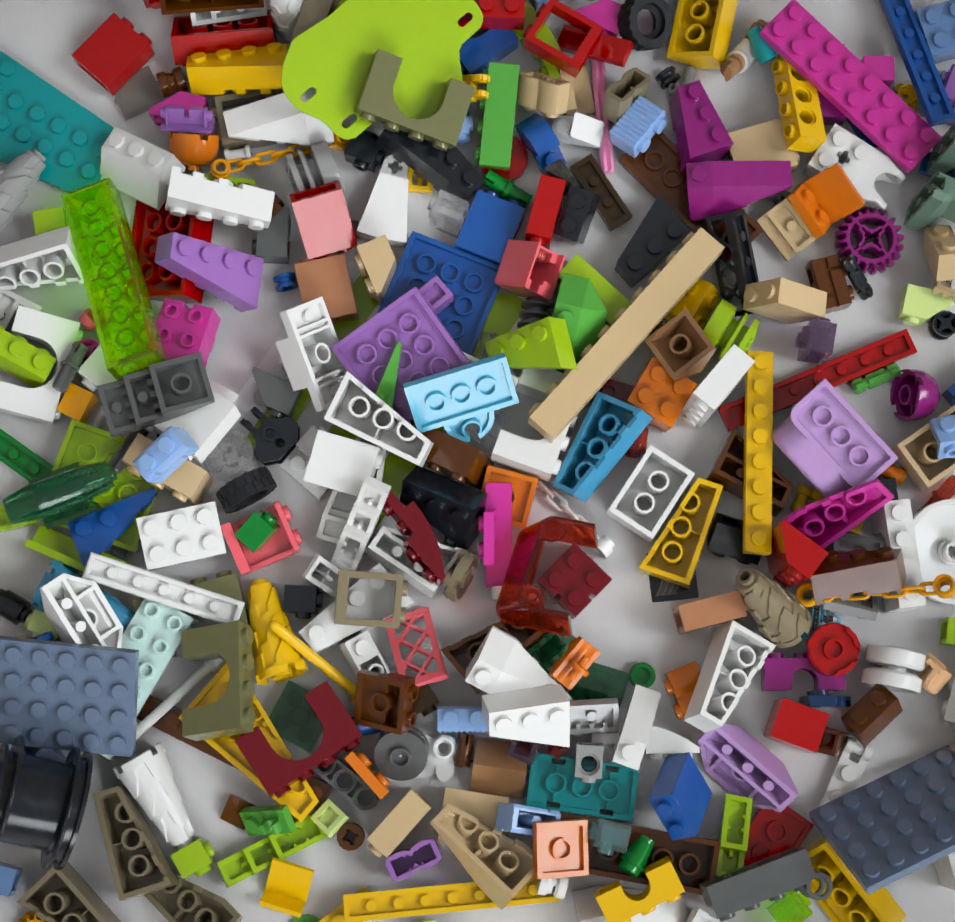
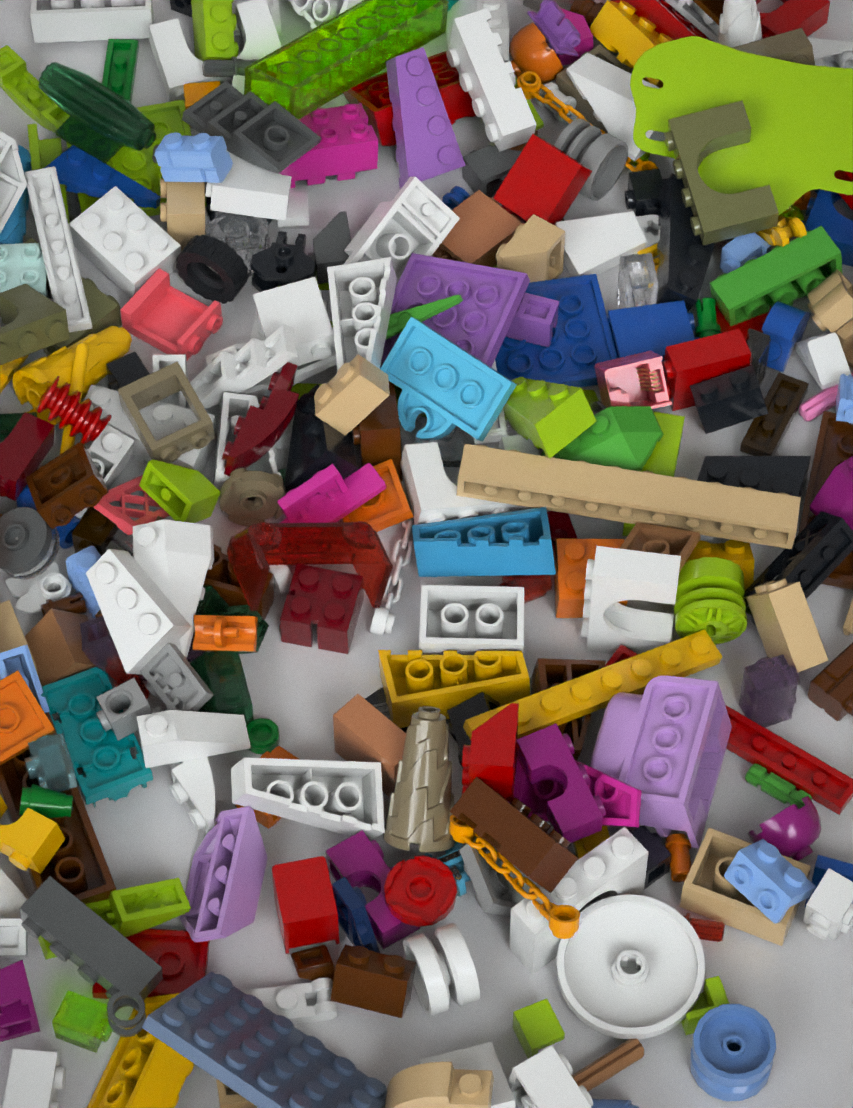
camera: 60 degrees right, 25 degrees down
green brick [235,509,280,553] -> none
blue brick [648,752,712,841] -> none
light nougat piece [917,652,953,695] -> none
none -> red piece [37,376,112,445]
none -> lime slope [139,459,221,523]
none -> tan brick [314,354,390,436]
none -> magenta arch [516,724,606,843]

